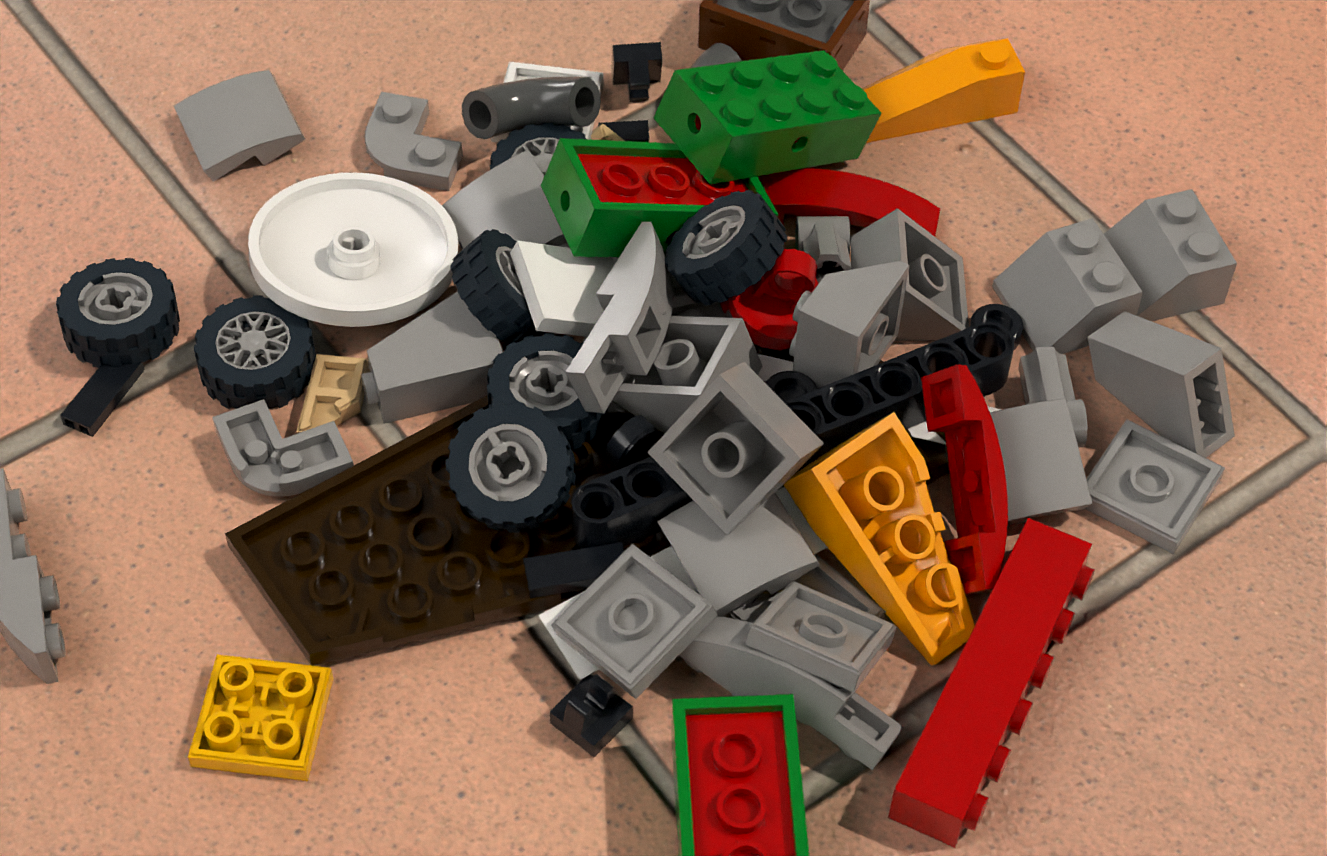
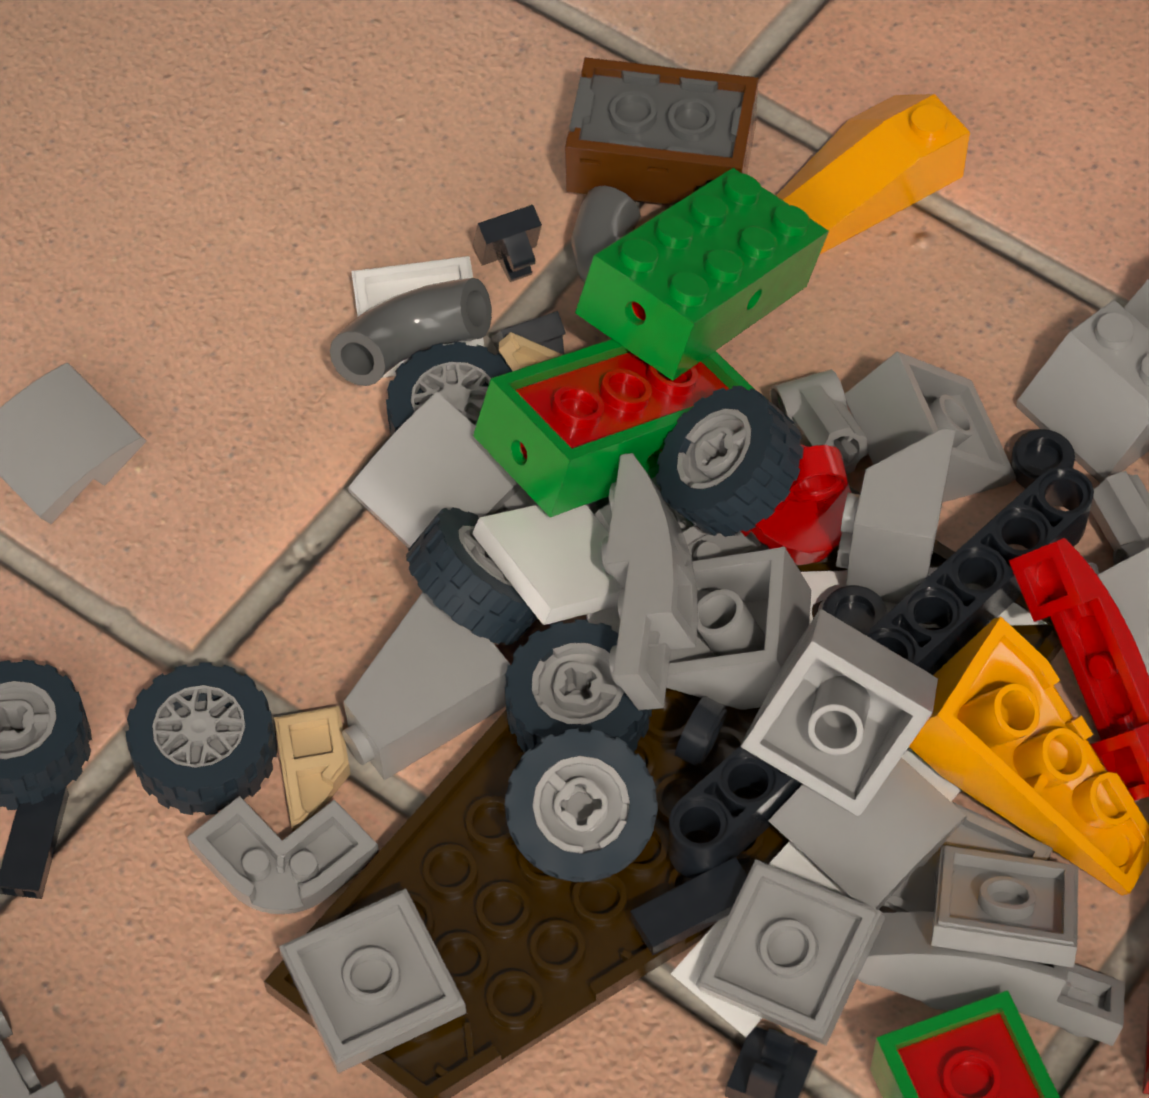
camera: 15 degrees left, 5 degrees up
white dish [248,173,458,327] -> none
light grey plate [365,92,463,191] -> none
red slope [757,168,940,236] -> none
none -> light grey tile [279,889,466,1073]

